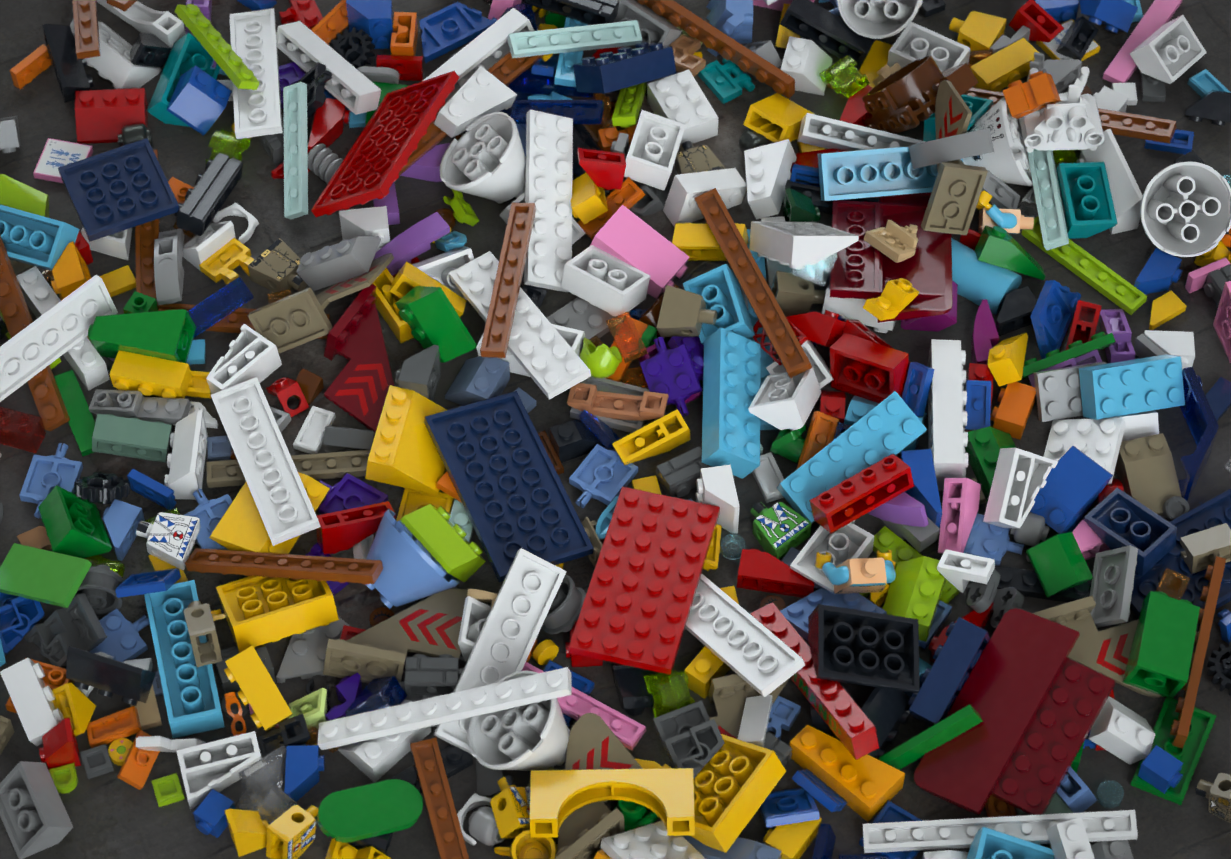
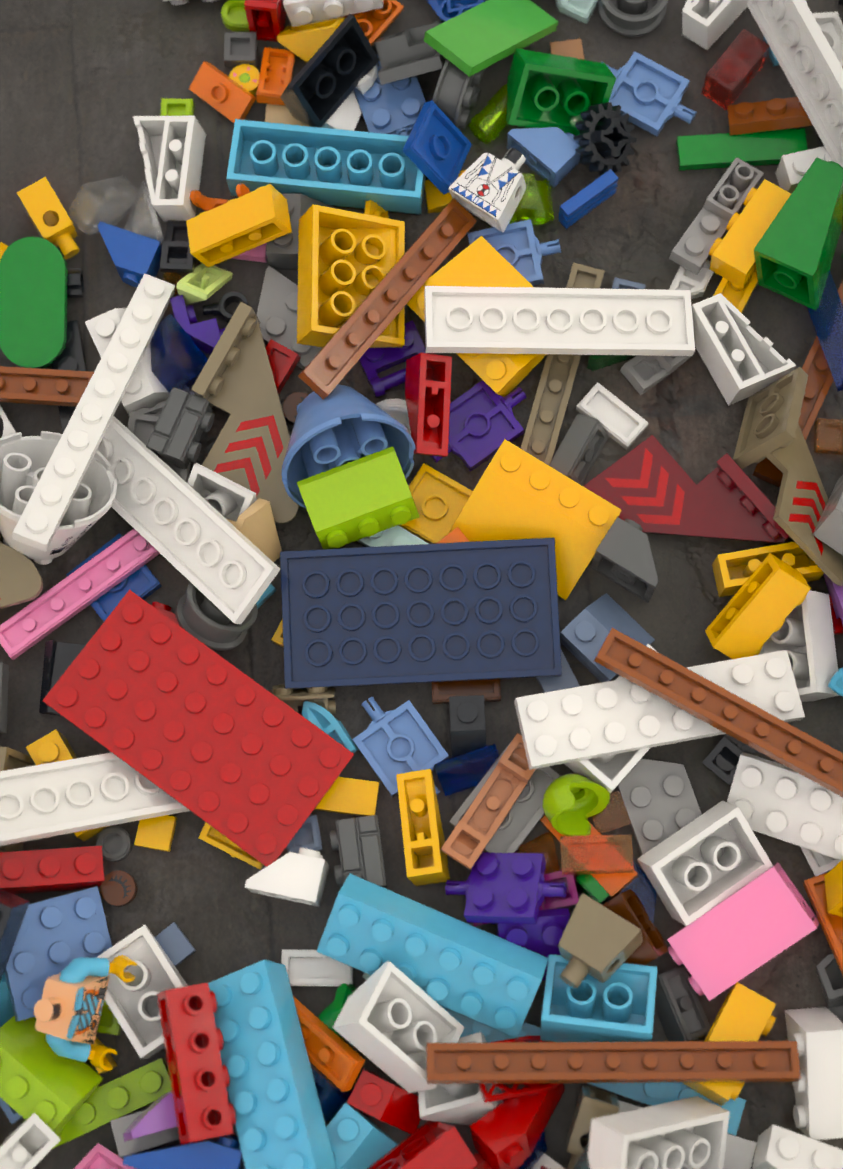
camera: 115 degrees right, 20 degrees up
sand green brick [92,413,172,463] -> none
white tile [136,736,205,753] -> none
white slope [164,410,208,500] -> none
dark tan torso [183,601,223,667] -> none
medium azure tile [186,339,206,365] -> none
blue brick [193,789,236,838] -> none
yellow slope [224,809,269,857] -> none
red bracket [266,377,309,417] -> none
reddish brown slope [293,368,324,405] -> none
green slope [395,286,477,363] -> none
yellow tile [532,639,559,665] -> none
clear neon green cylinder [644,670,695,718] -> none
clear light blue tile [720,534,746,560] -> none
red slope [737,549,815,598] -> none
bright green torso [750,502,812,560] -> none

